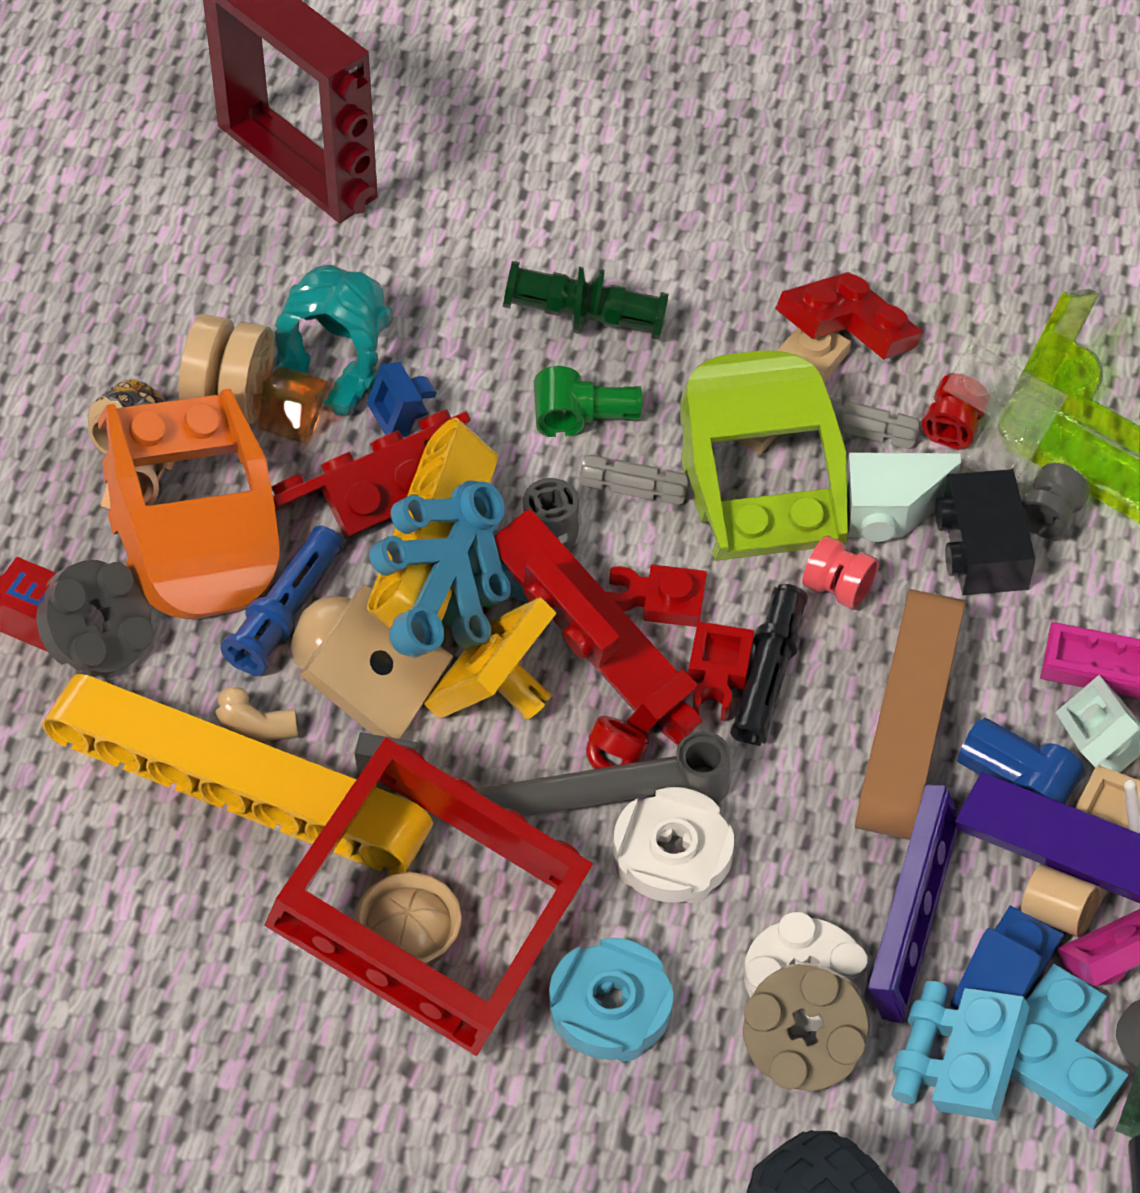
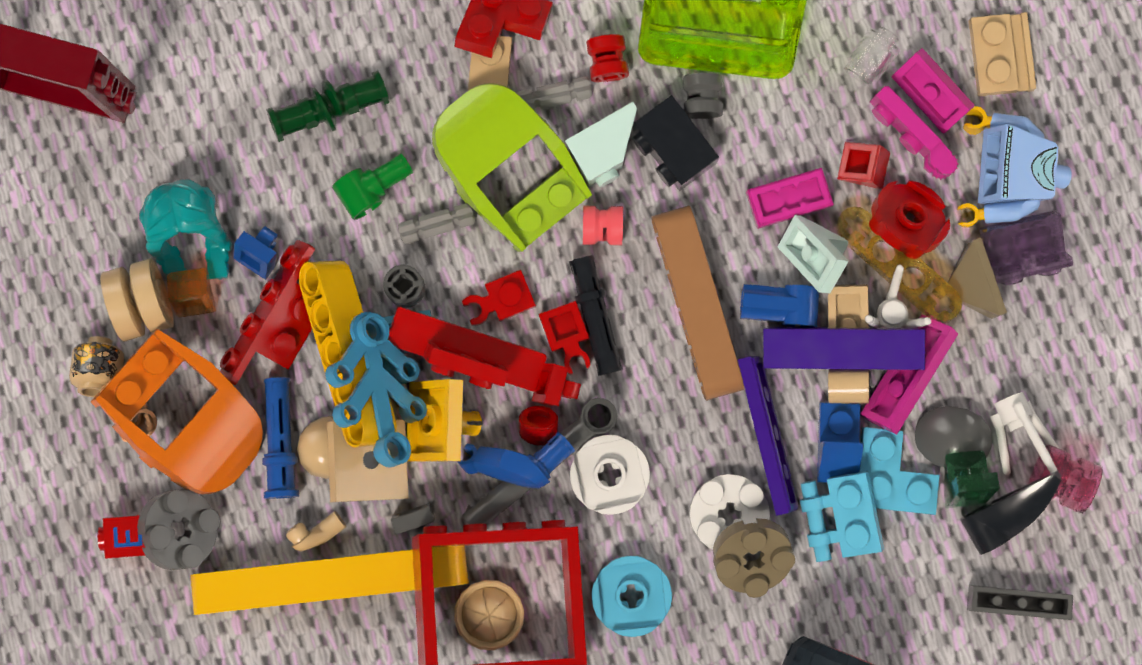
camera: 30 degrees left, 30 degrees up
clear plate [943,340,1068,482] -> none
none -> blue arm [457,432,575,489]

